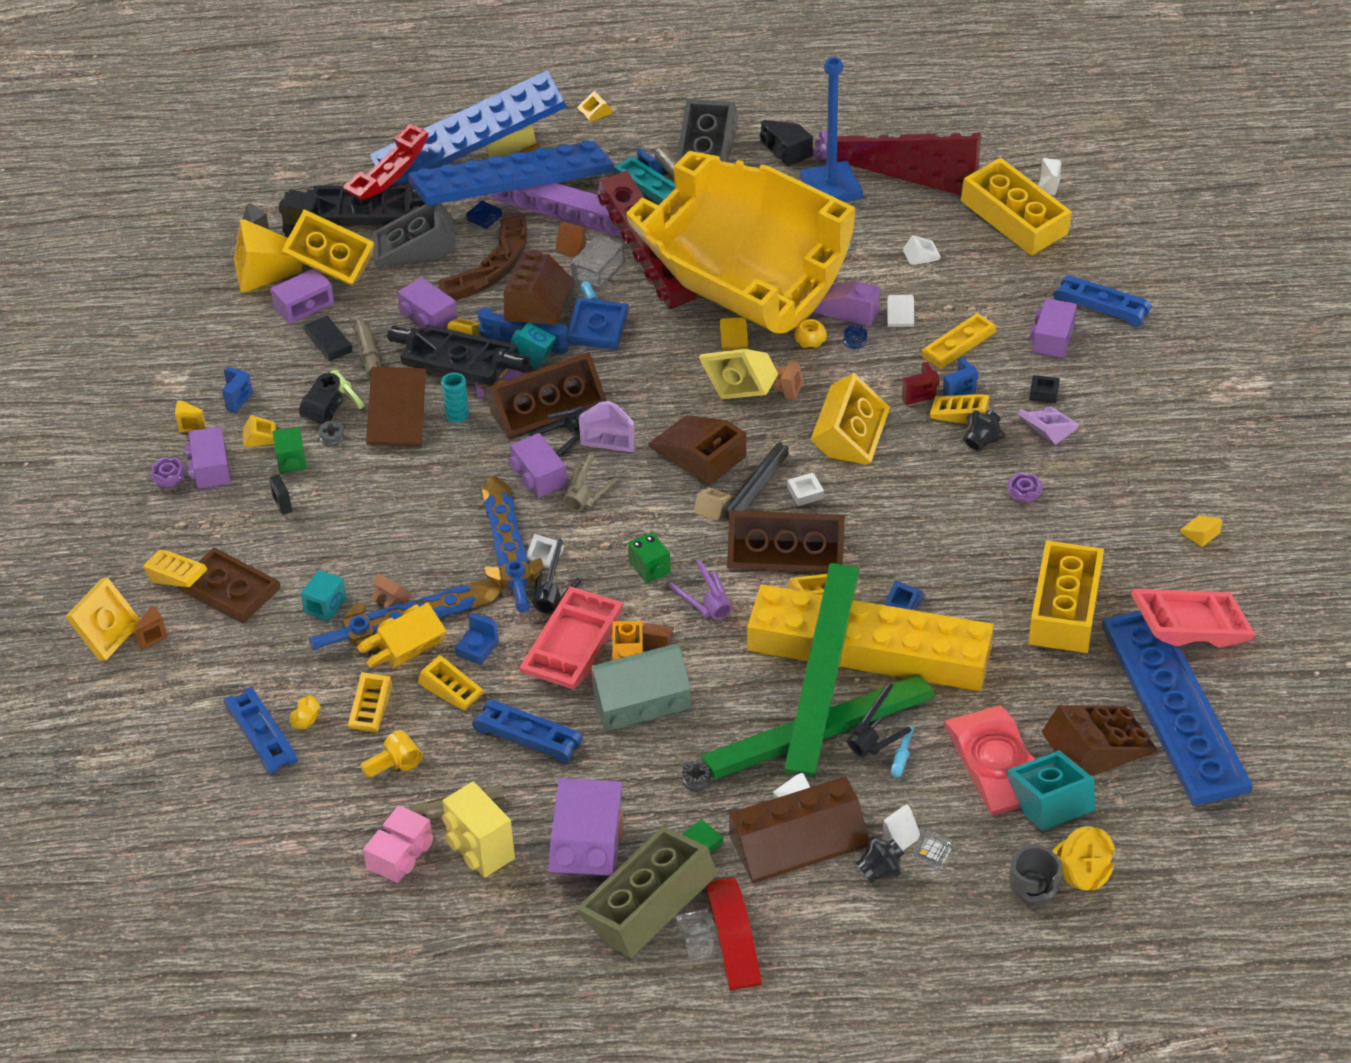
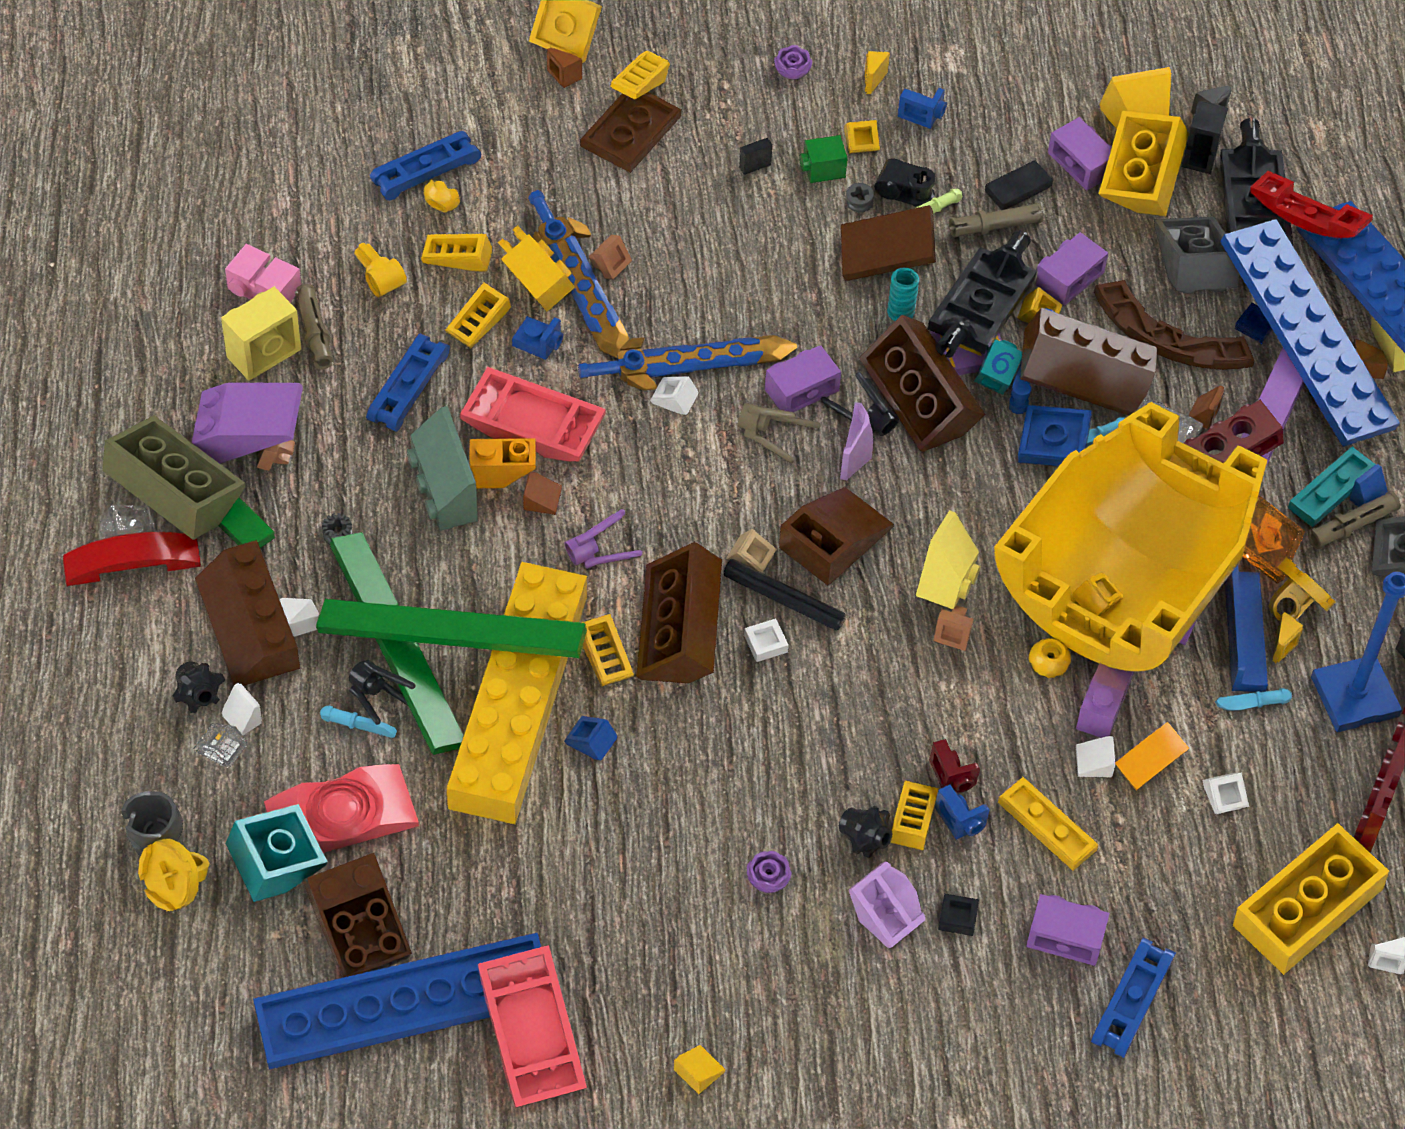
camera: 85 degrees right, 10 degrees up
medium lavender brick [185,426,231,489] -> none
teal brick [300,570,347,622] -> none
black plant [532,539,581,614] -> none
green brick [628,532,671,583] -> none
yellow slope [810,372,890,465] -> none
clear blue bush [843,325,868,349] -> none
yellow brick [1028,540,1104,653] -> none
none -> light orange slope [1115,722,1190,791]

